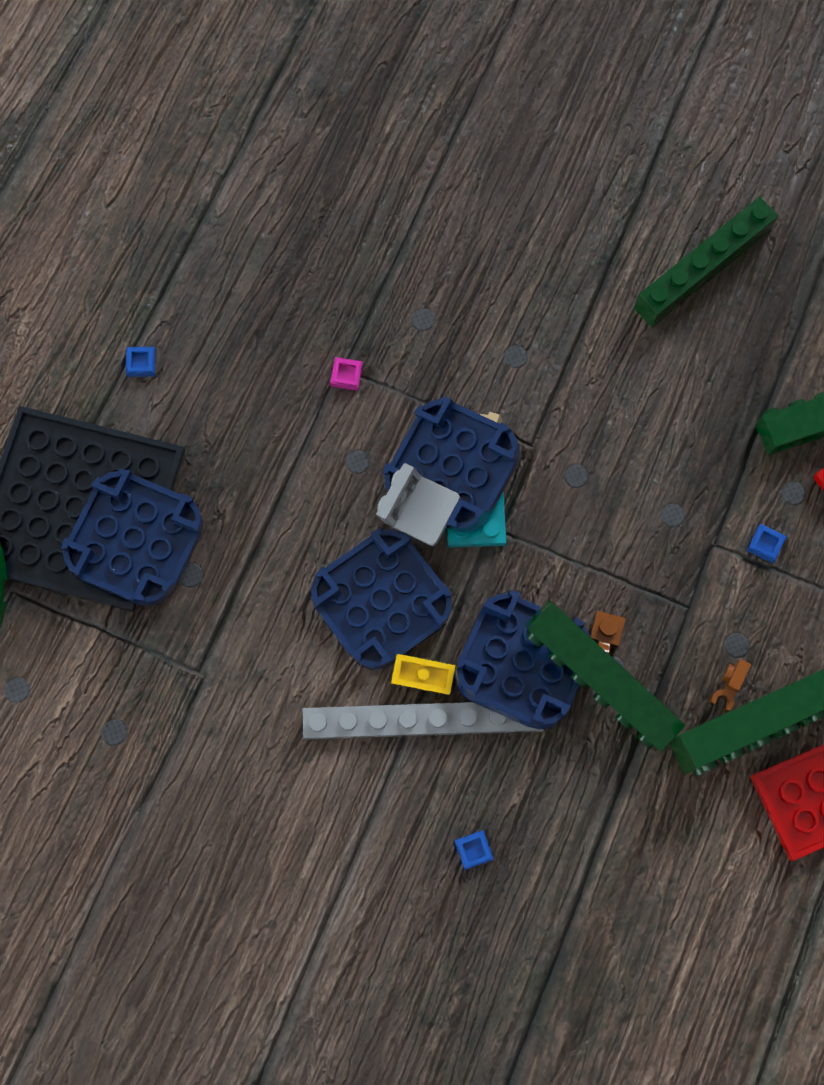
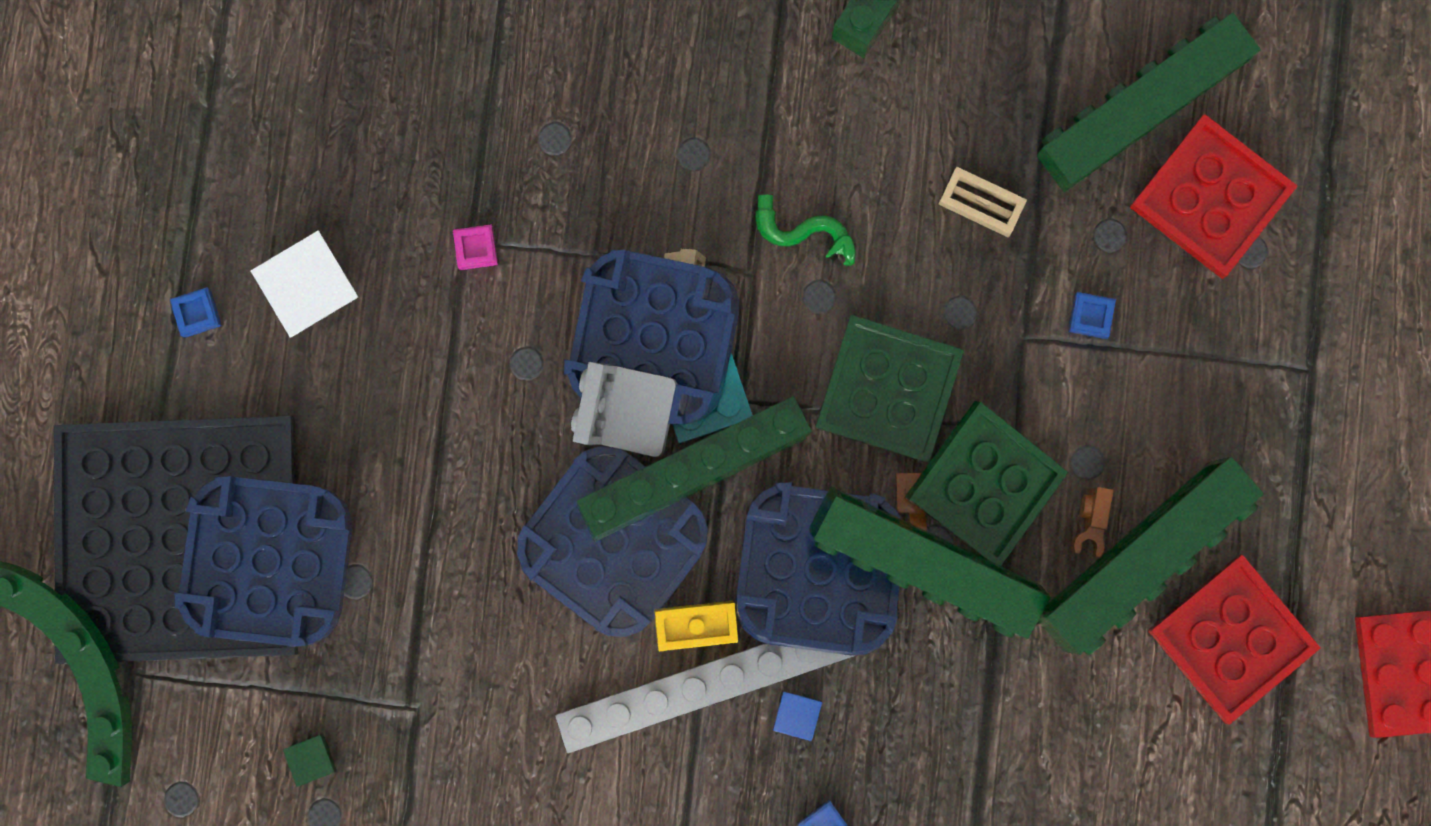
camera: 10 degrees left, 10 degrees up
none -> white piece [251,231,358,338]
none -> dark green tile [283,734,337,787]
none -> dark green brick [577,396,812,542]
none -> green animal [755,195,856,266]
none -> tile [773,691,822,741]
none -> dark green plate [815,315,964,464]
none -> dark green plate [905,401,1069,566]
none -> tan tile [939,167,1027,237]

